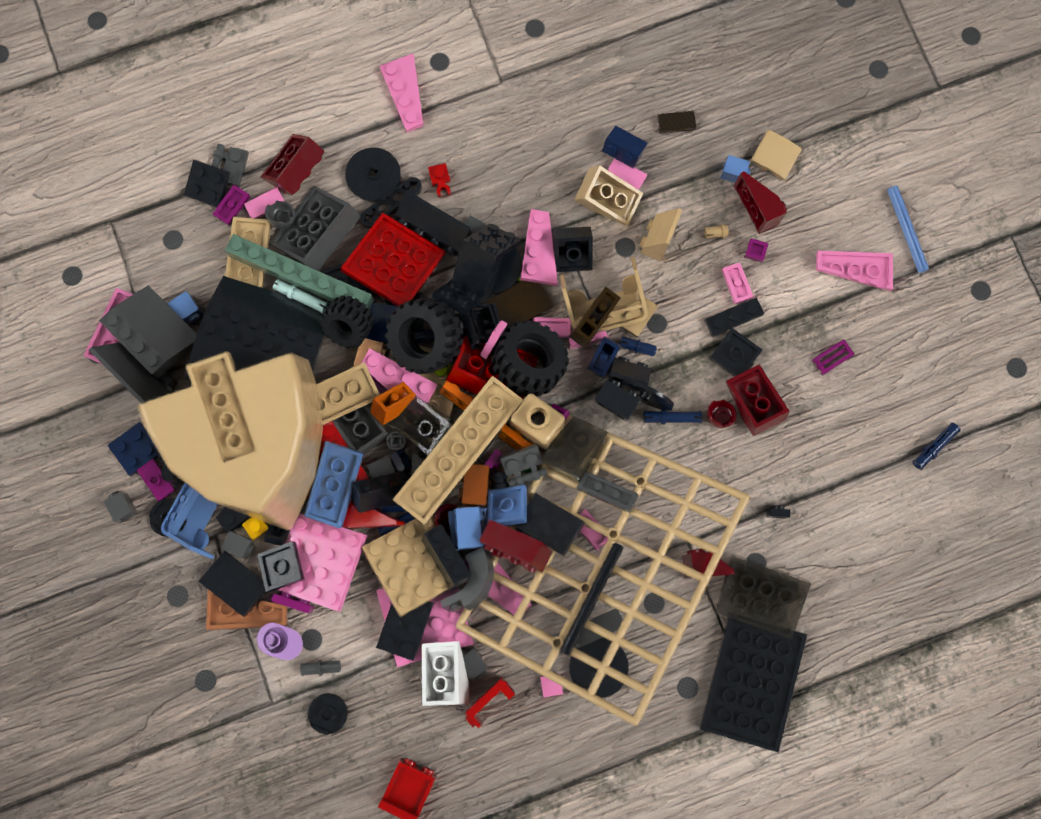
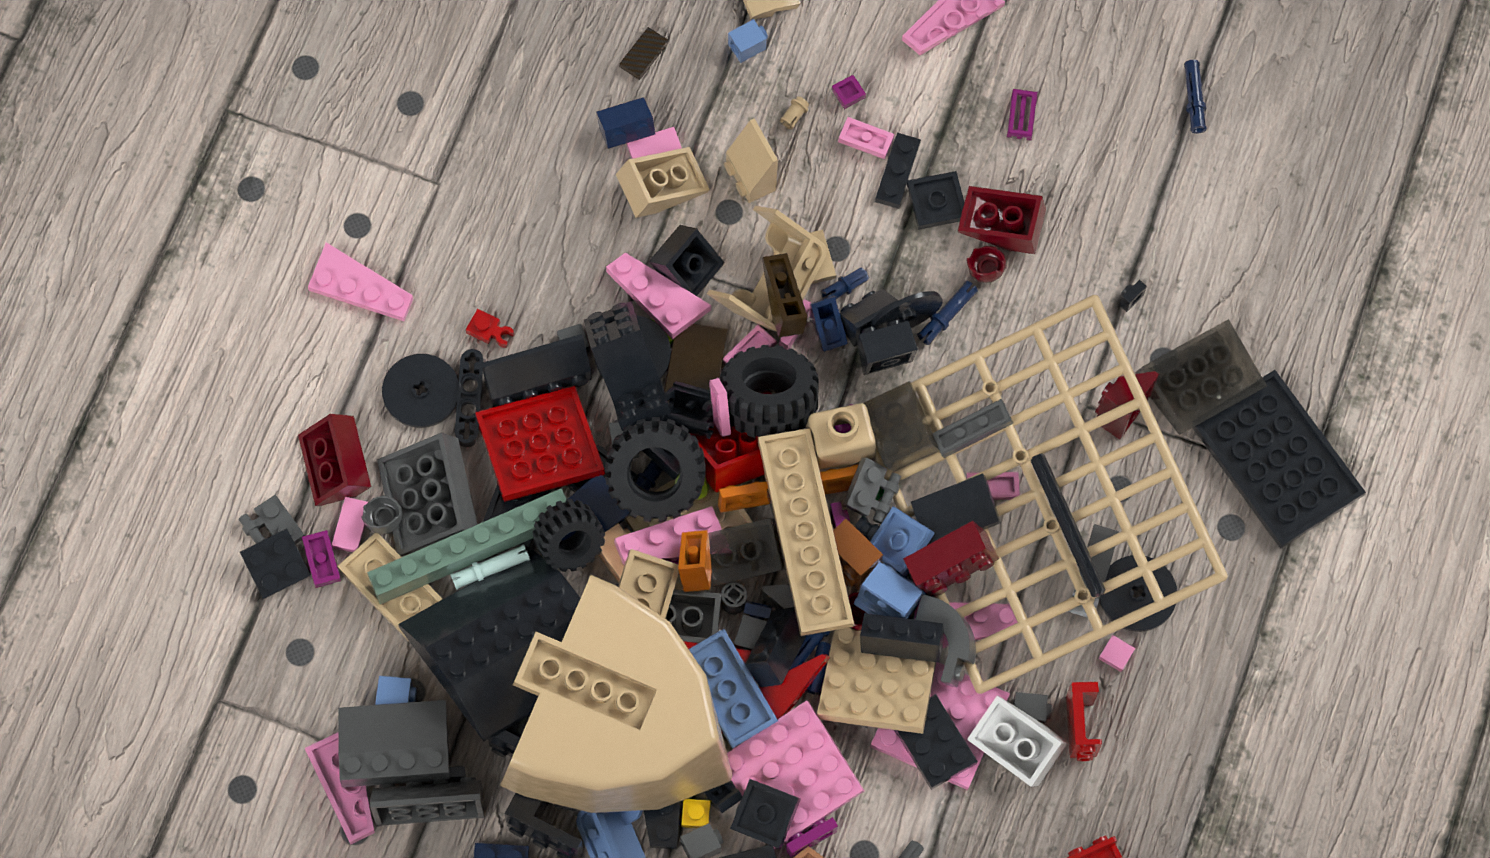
camera: 50 degrees left, 10 degrees down
dark red slope [734,171,787,234] -> none

